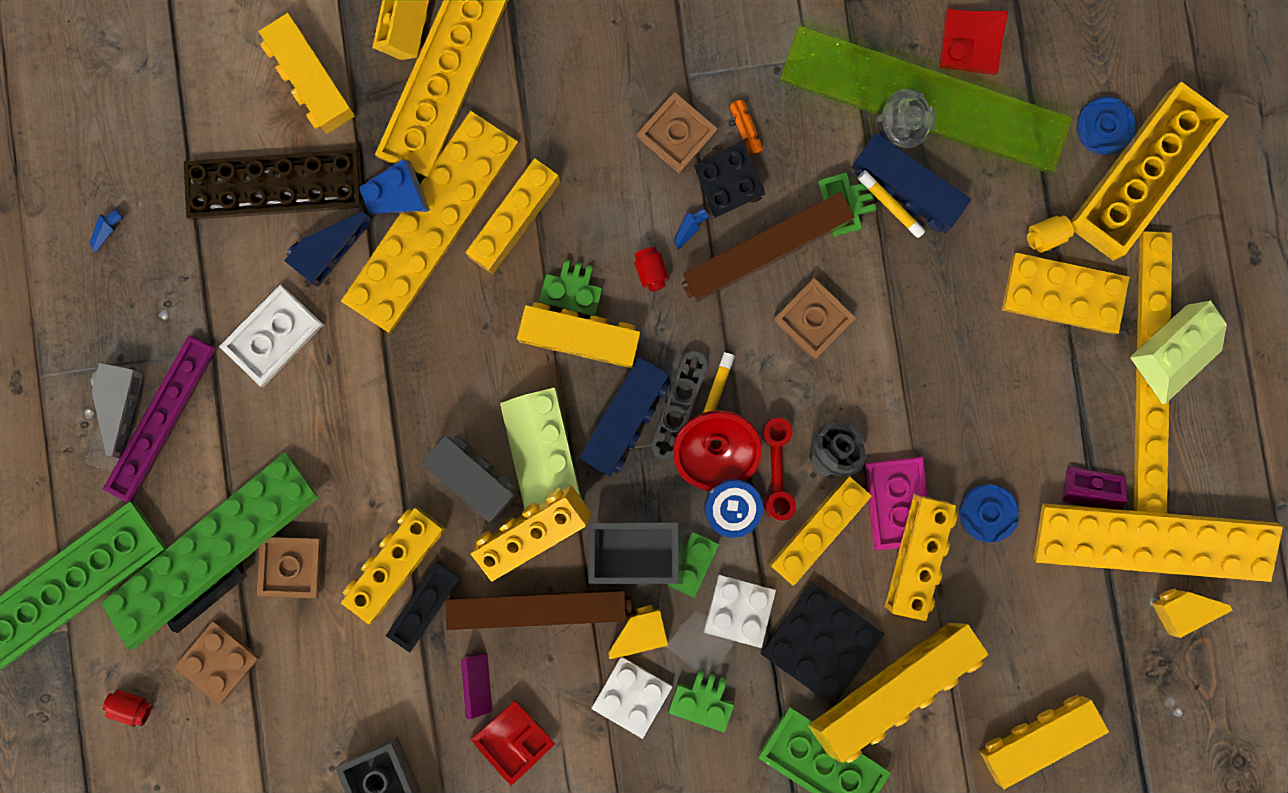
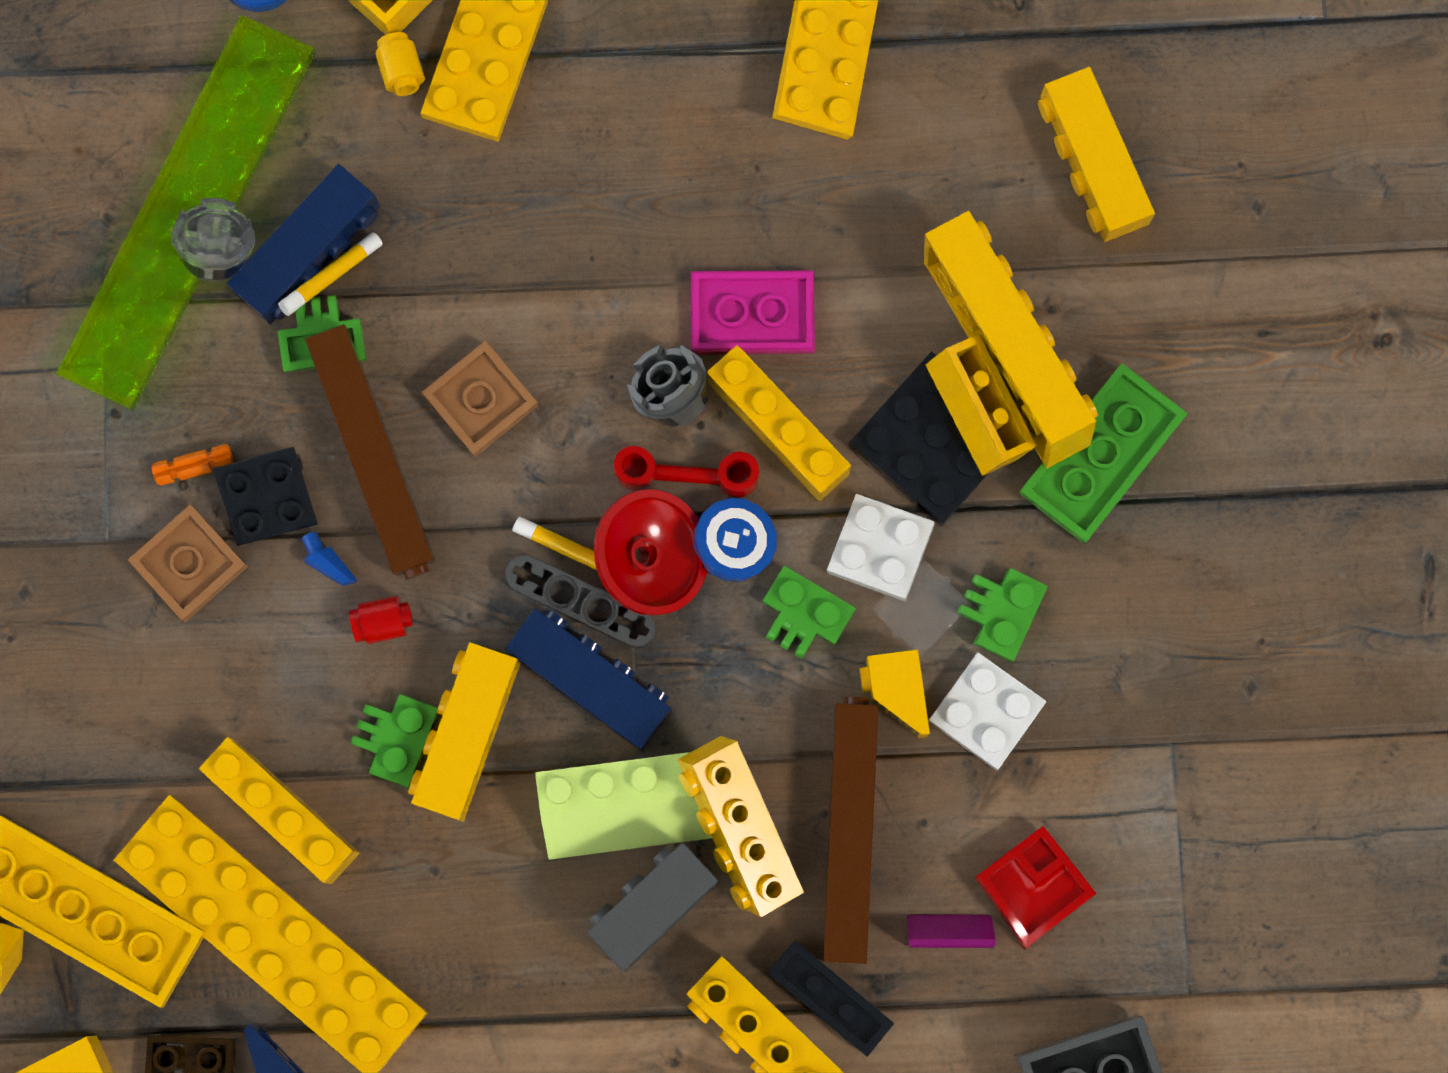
camera: 80 degrees left, 5 degrees down
blue wing [359,159,430,214] -> none
dark grey piece [589,522,683,584] -> none
yellow brick [884,494,957,621] -> none
red plate [939,9,1008,75] -> none
blue tile [959,484,1019,543] -> none
magenta slope [1062,466,1127,510] -> none
none -> yellow brick [926,334,1037,476]

